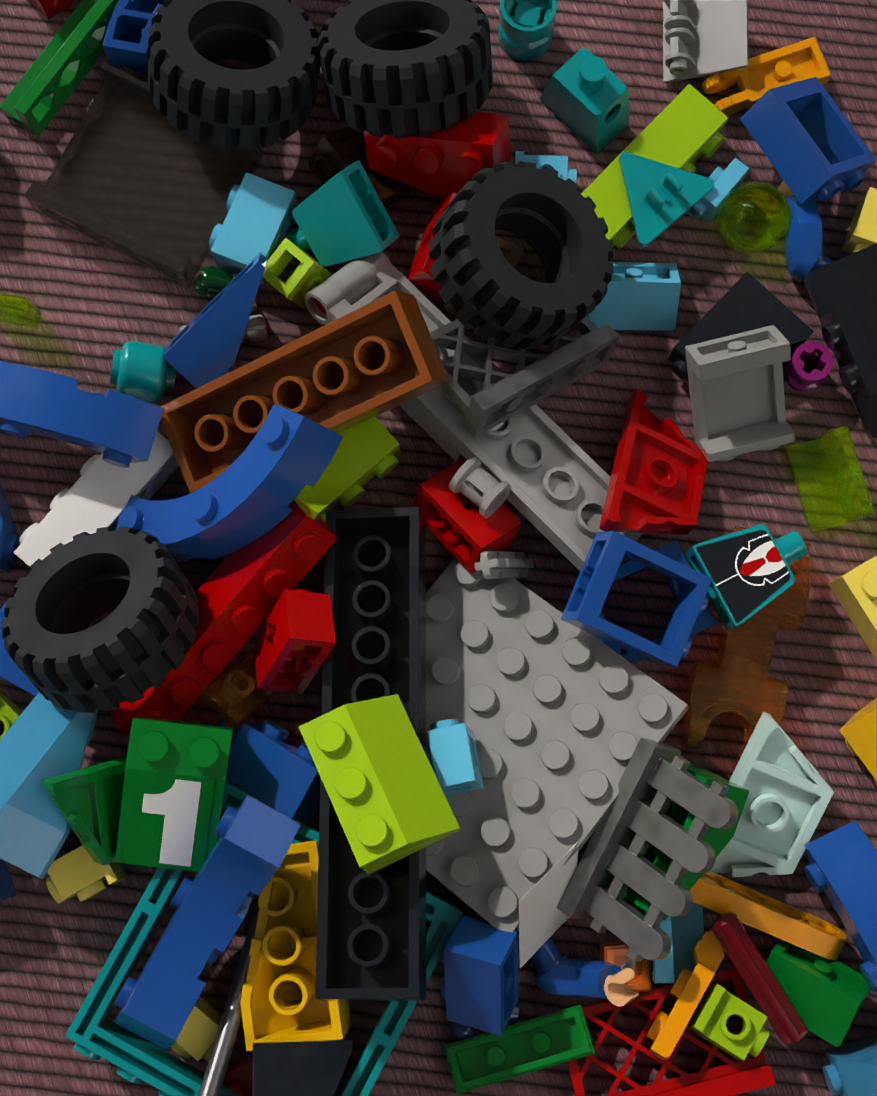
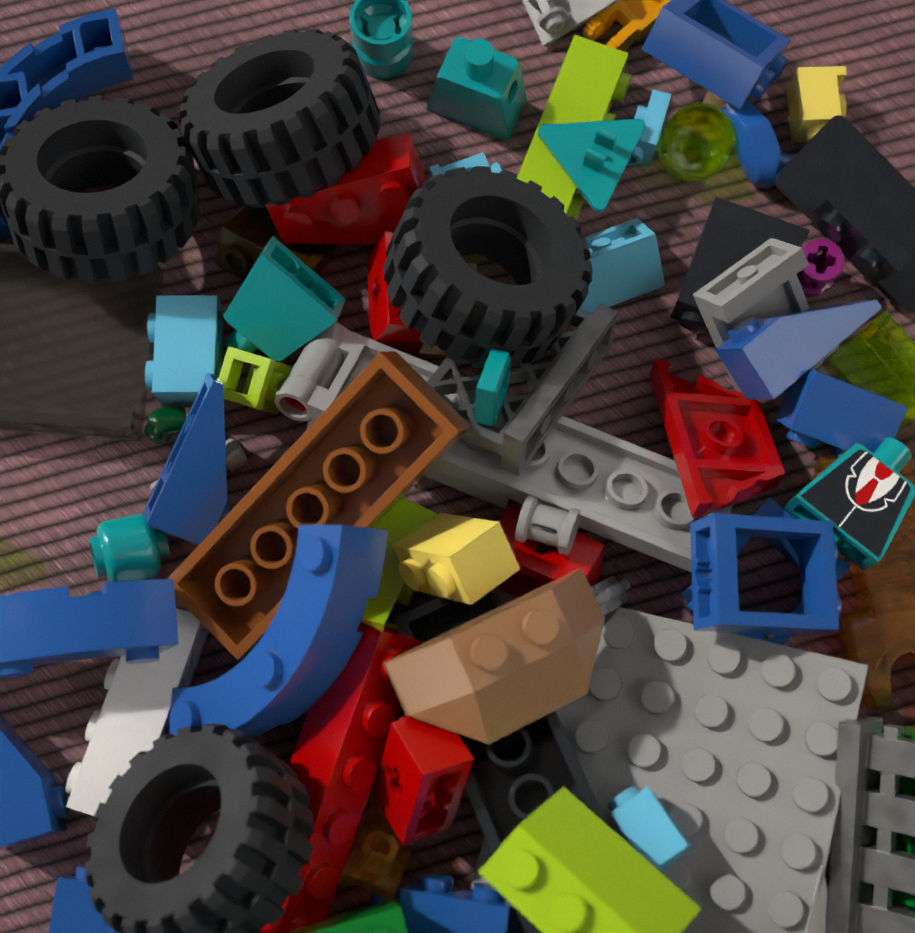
camera: 25 degrees left, 5 degrees down
none -> medium nougat wedge [383,568,604,744]
none -> light yellow brick [392,513,520,605]
none -> teal tile [474,349,511,426]
none -> slope [715,300,882,399]
none -> blue brick [775,368,908,457]

